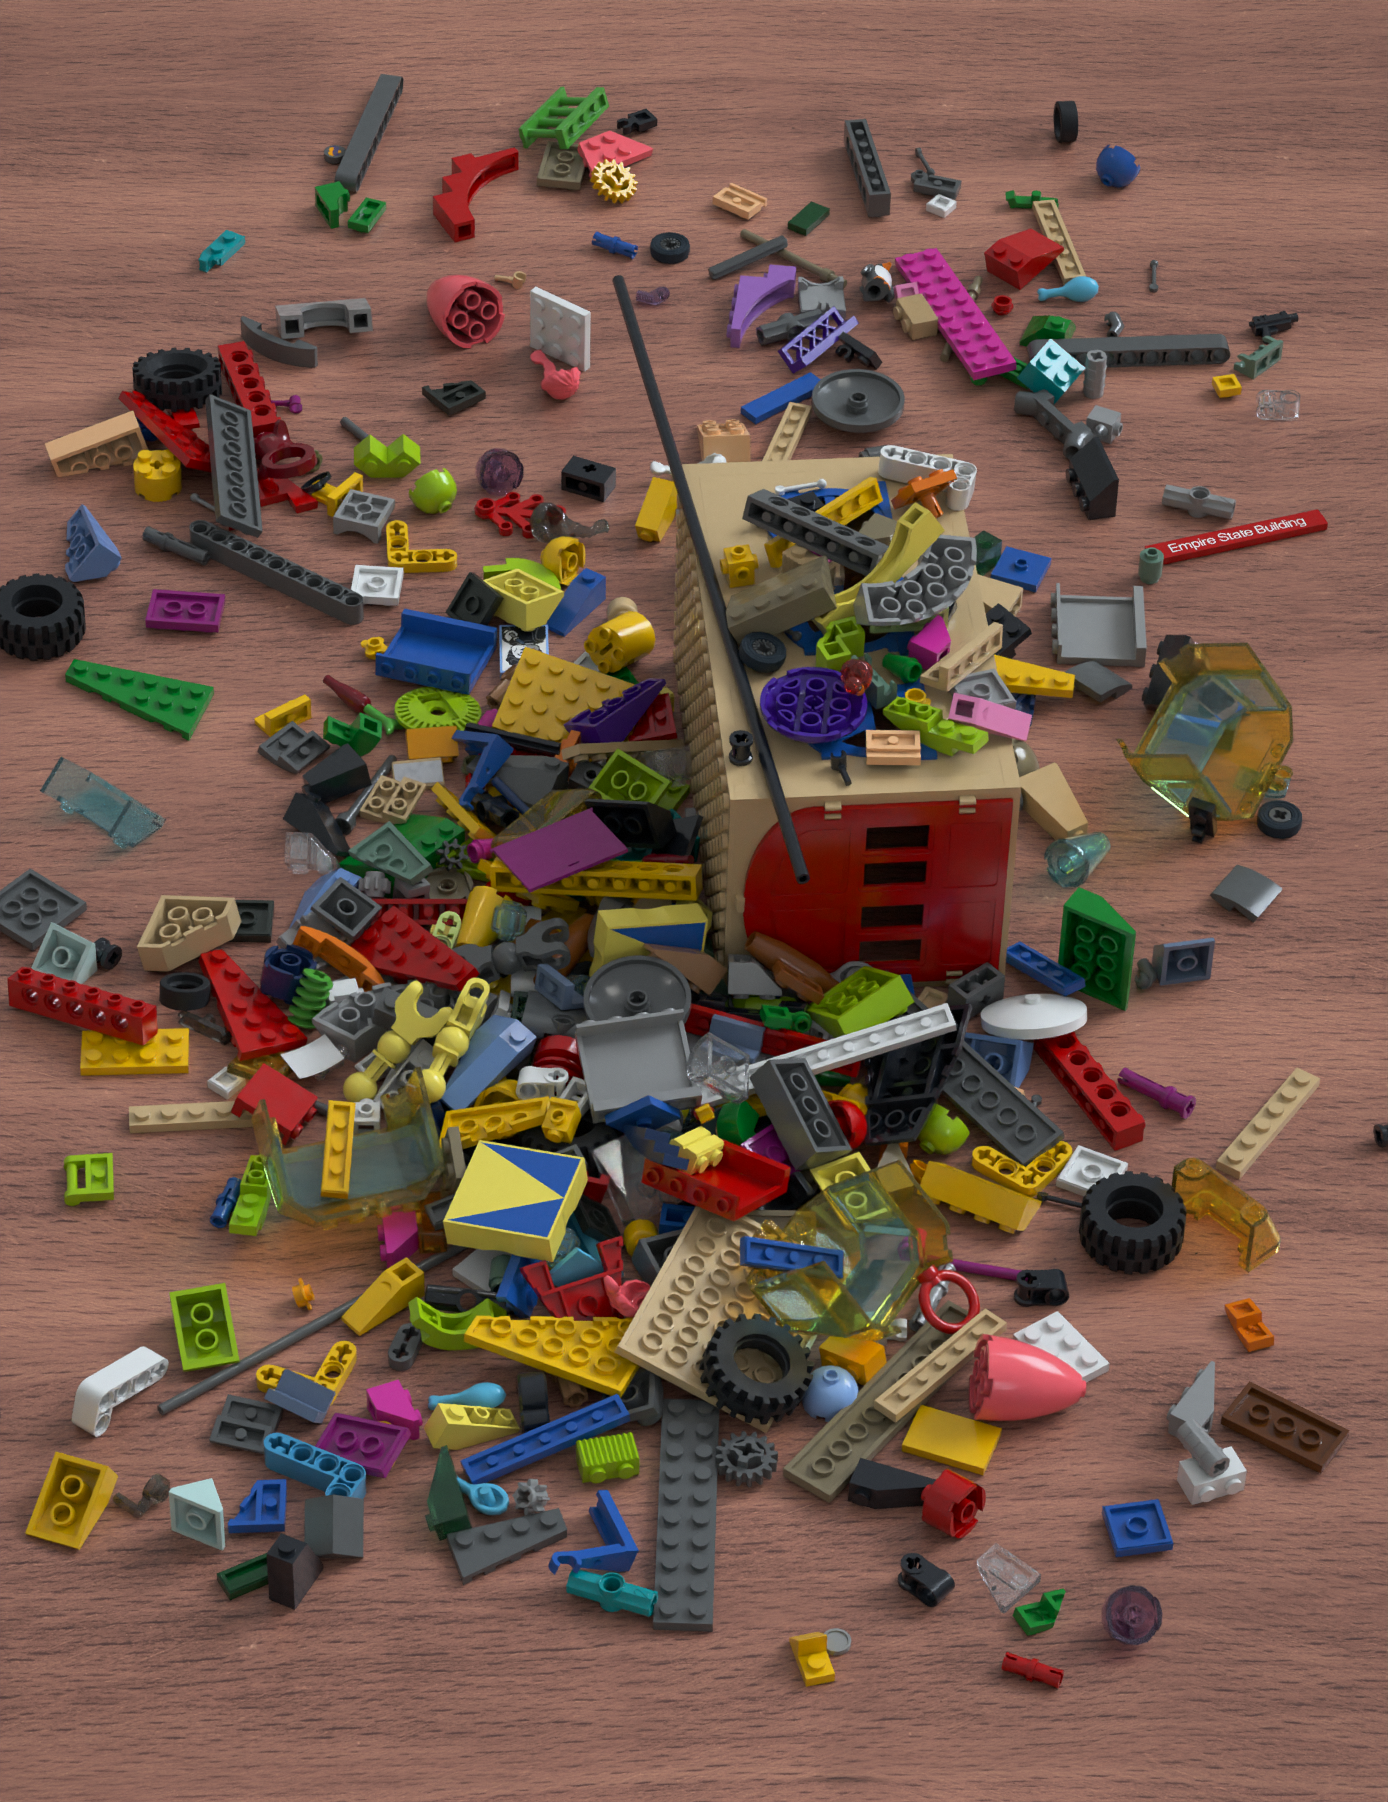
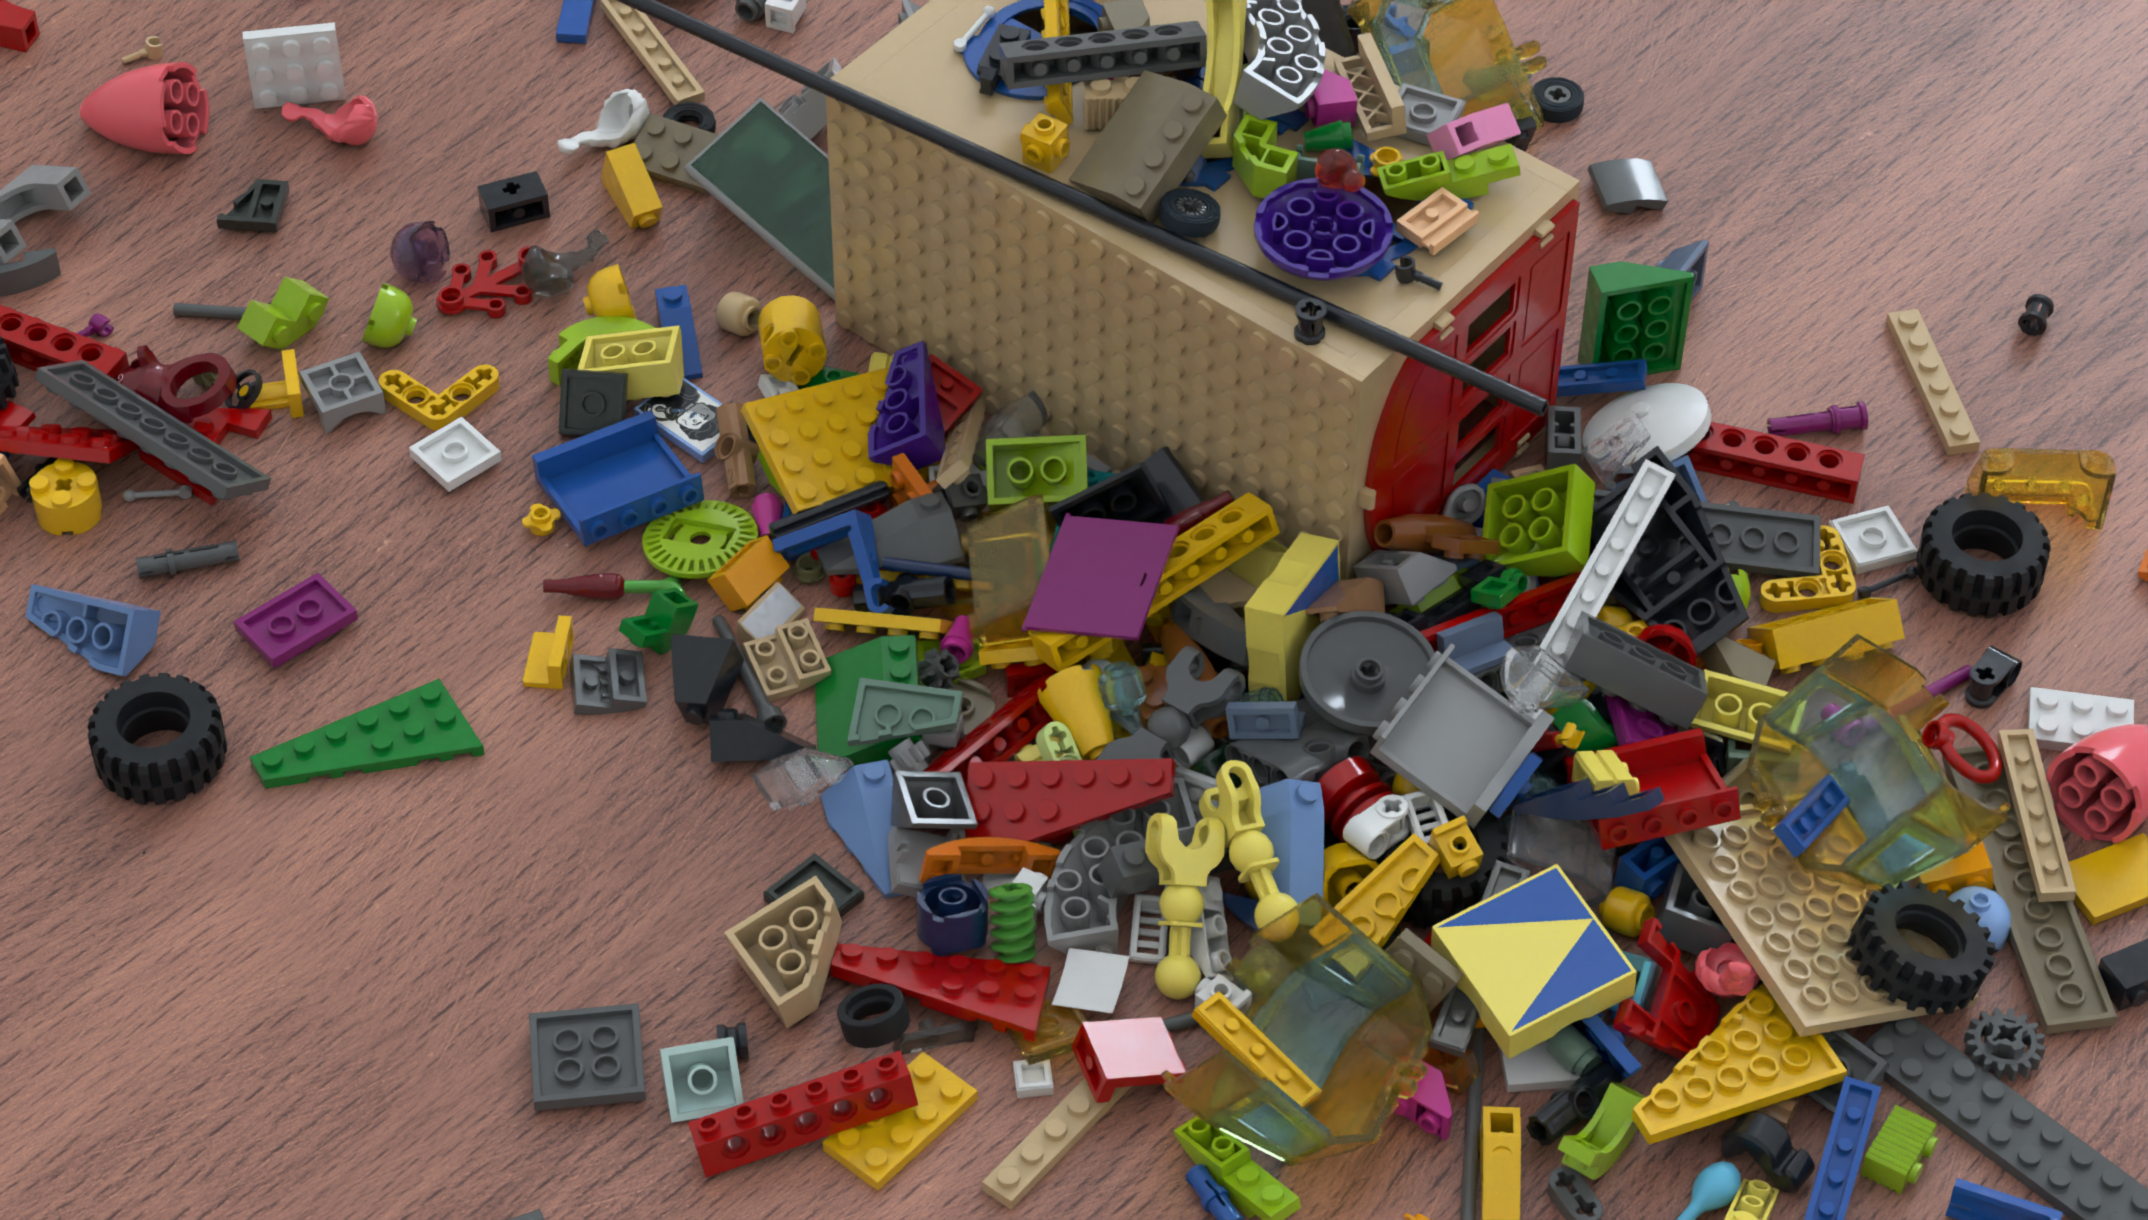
camera: 45 degrees left, 5 degrees up
clear light blue windscreen [40,756,167,850] -> none
dark grey beam [189,520,364,625] -> none
light nougat slope [697,419,750,463] -> none
none -> clear wing [1581,411,1651,491]

